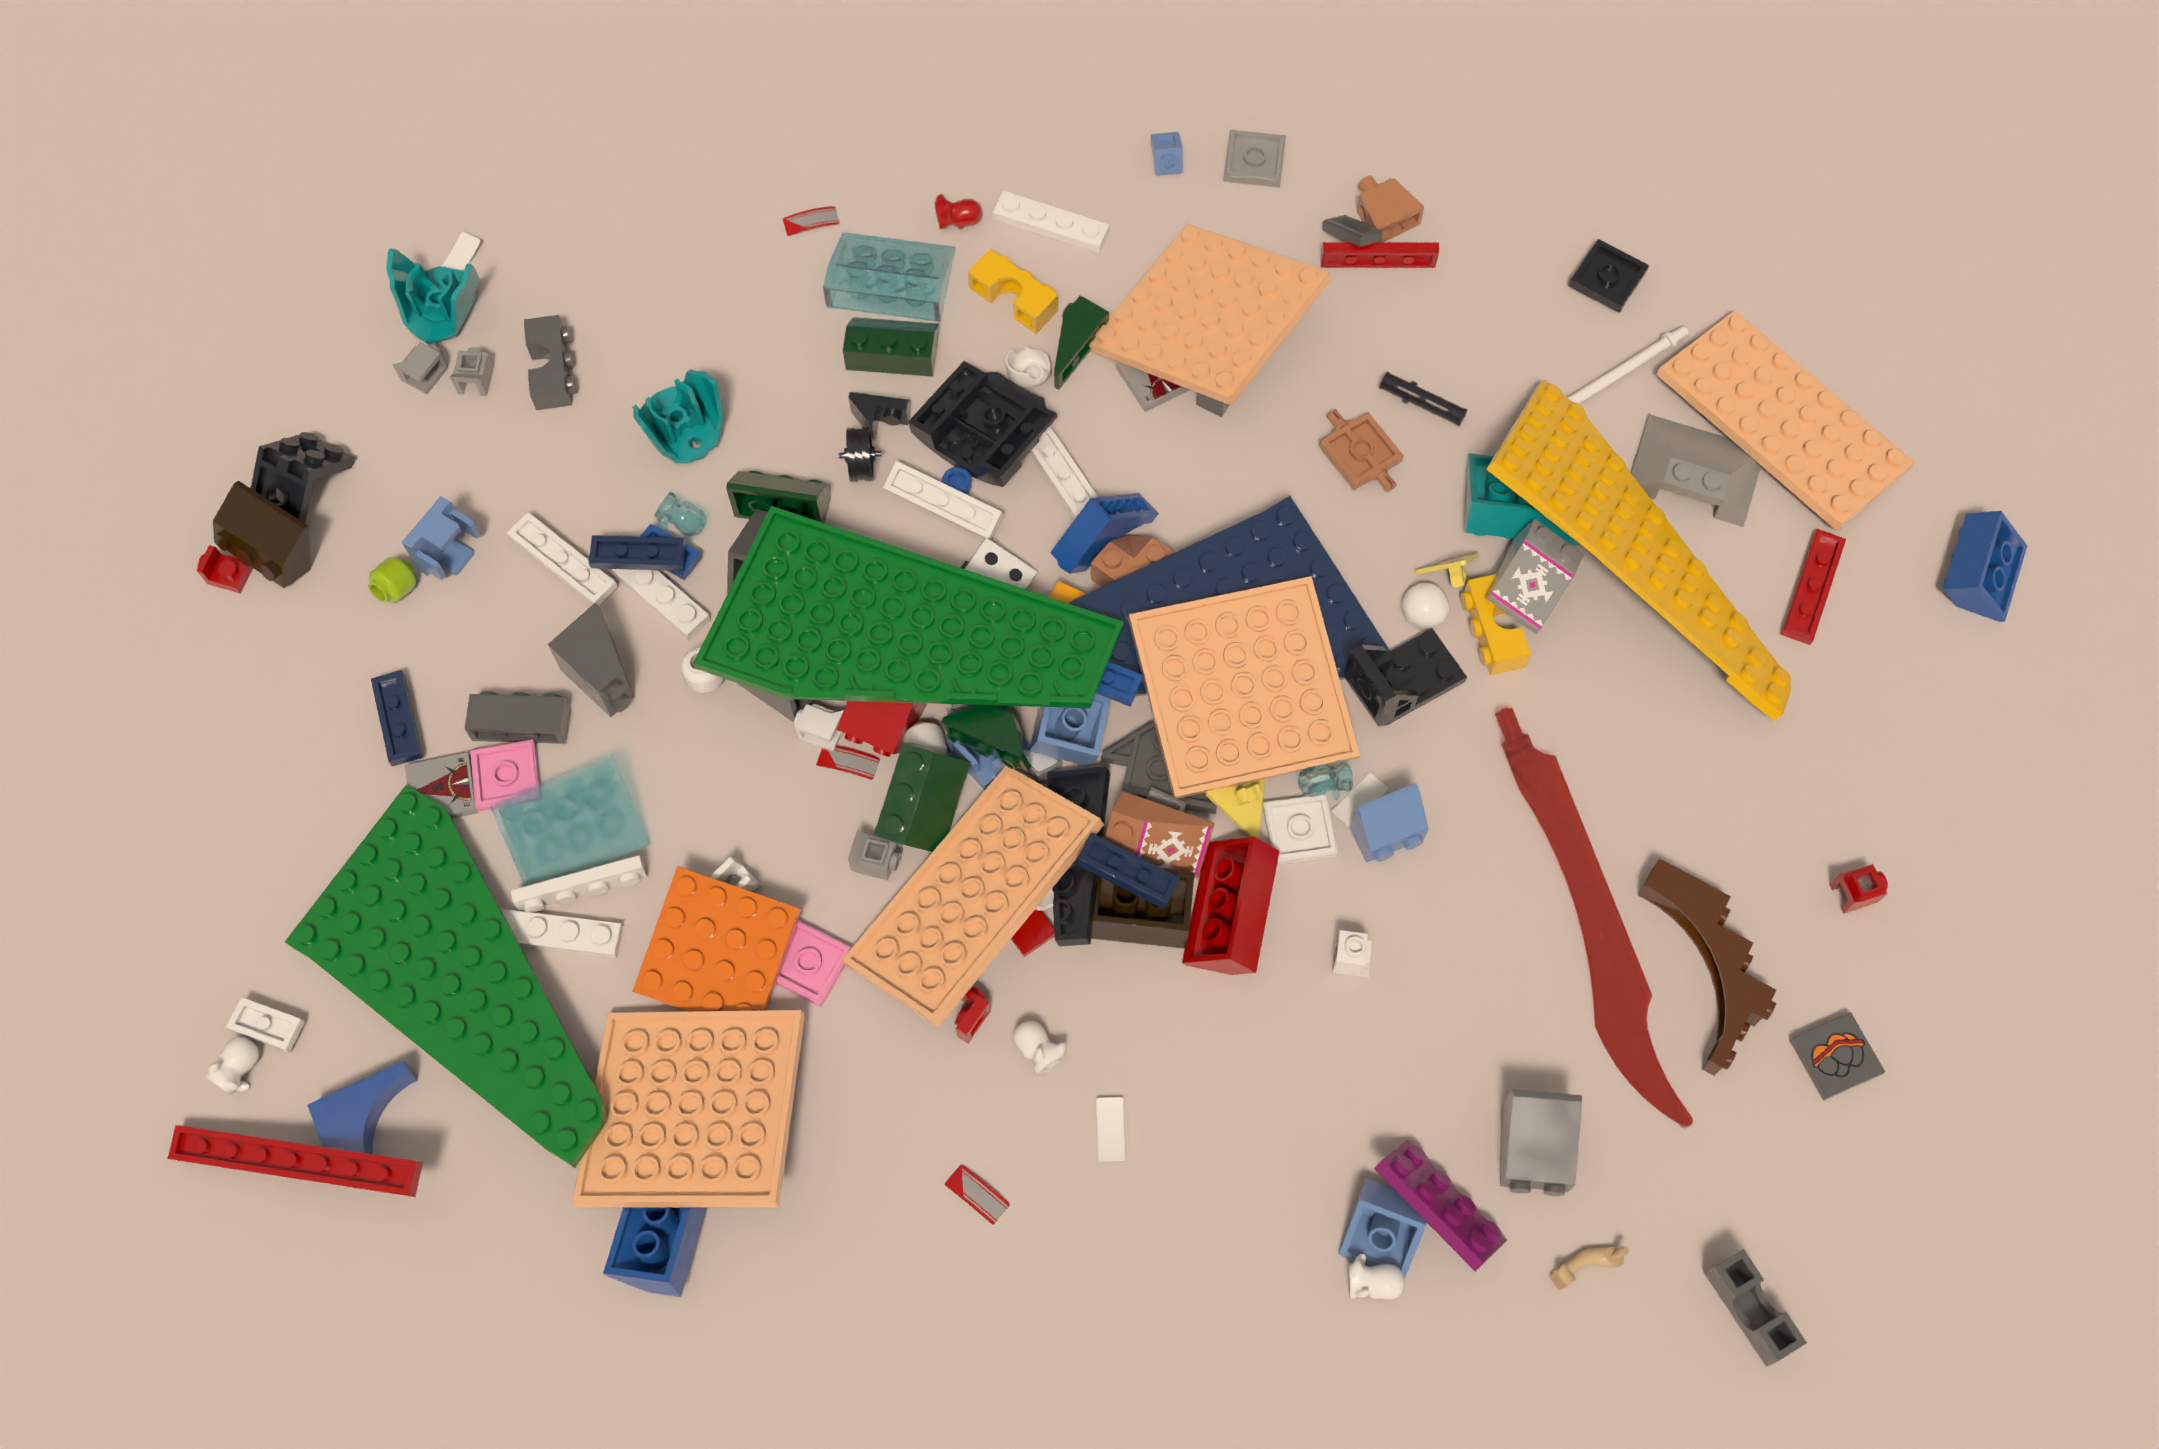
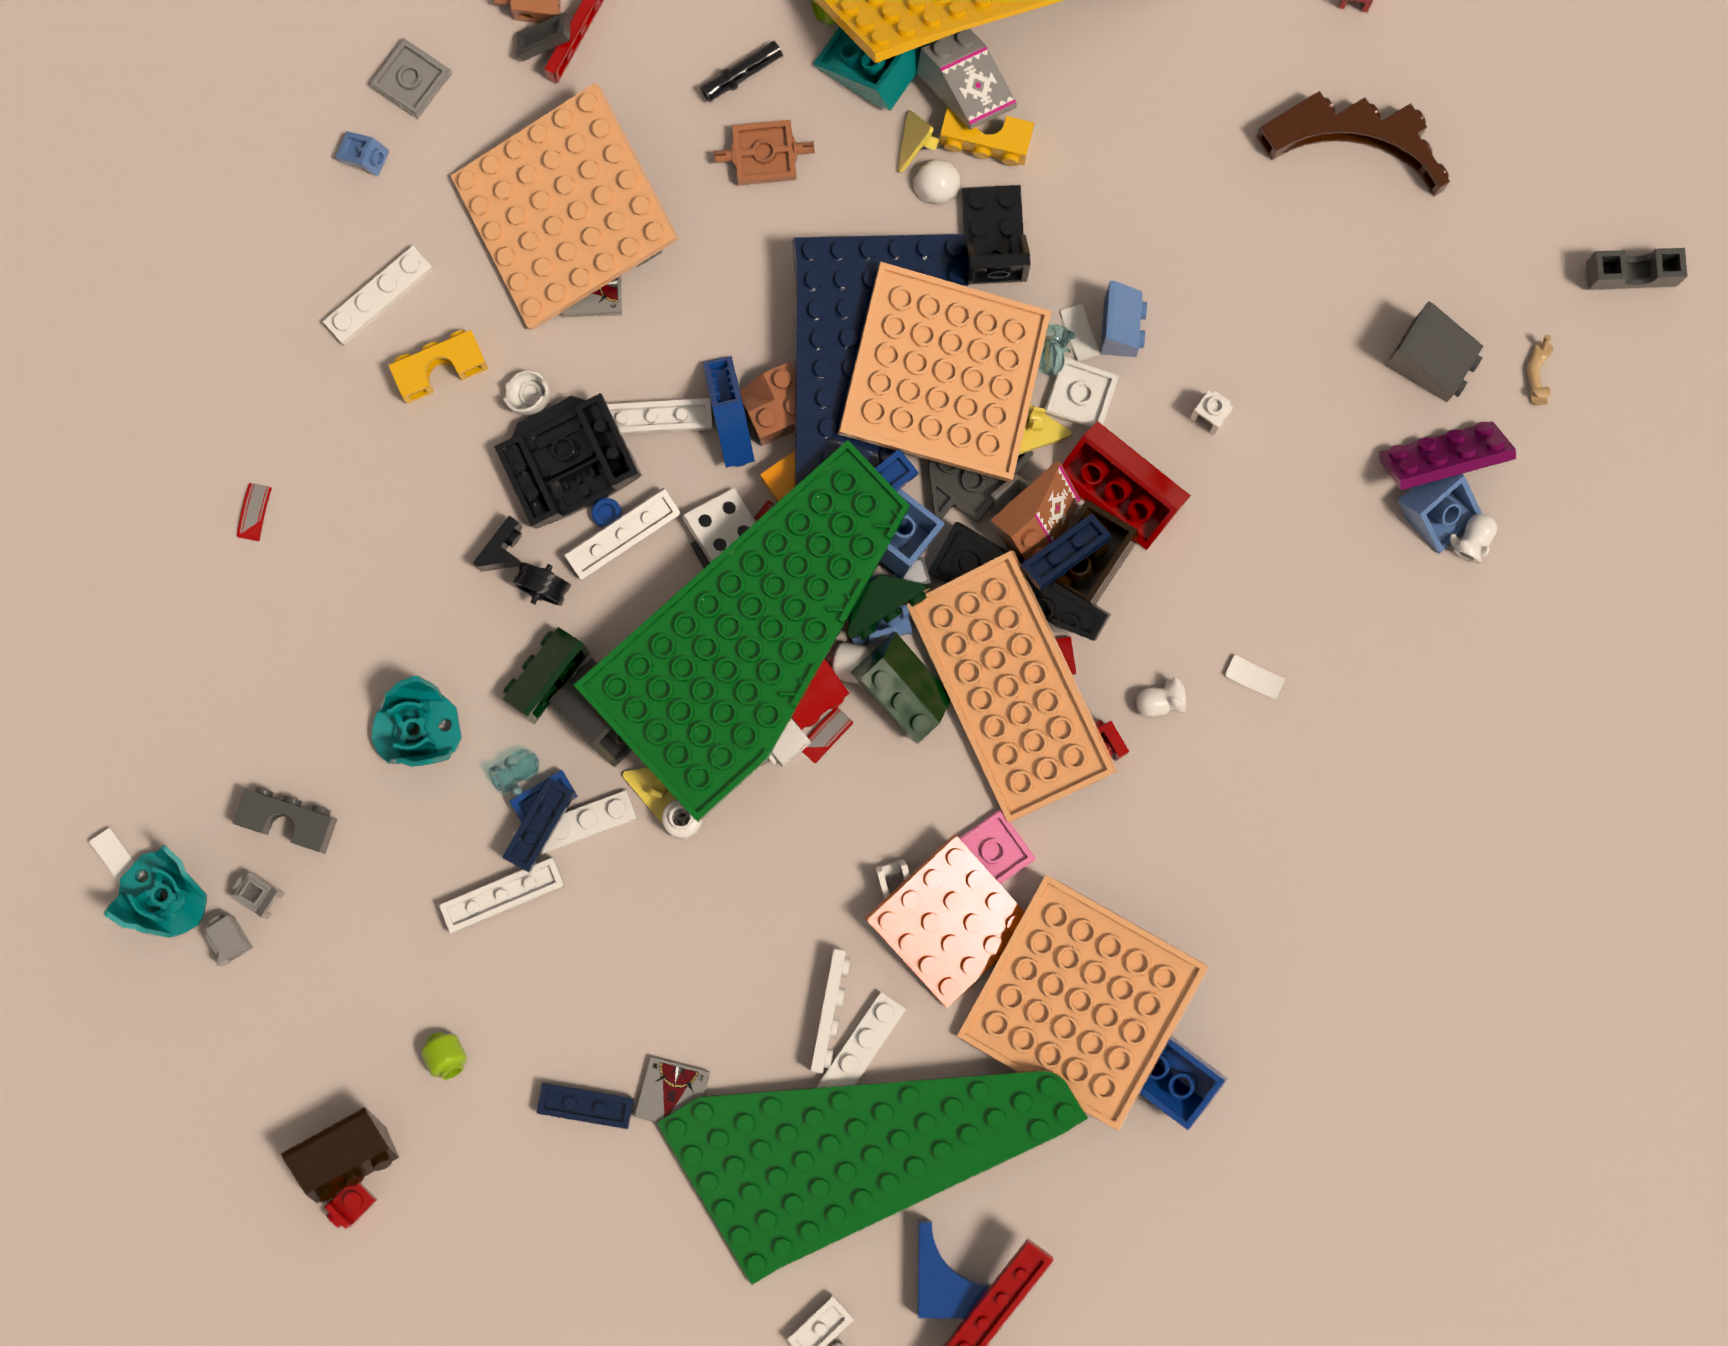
camera: 65 degrees left, 15 degrees up
black bracket [250,432,354,523] -> none
medium blue panel [402,496,480,580] -> none
dark grey brick [464,691,571,744] -> none
bright pink tile [470,739,542,812] -> none
clear light blue slope [490,753,650,886] -> none
dark grey slope [548,603,634,717] -> none
clear light blue slope [823,232,956,322] -> none
dark green slope [843,317,940,377] -> none
light grey window [848,829,901,881] -> none
red animal [934,193,982,230] -> none
sticker [945,1164,1010,1224] -> none
dark green slope [1054,295,1109,390] -> none
clear red piece [1495,707,1693,1128] -> none
dark grey tile [1790,1012,1885,1101] -> none

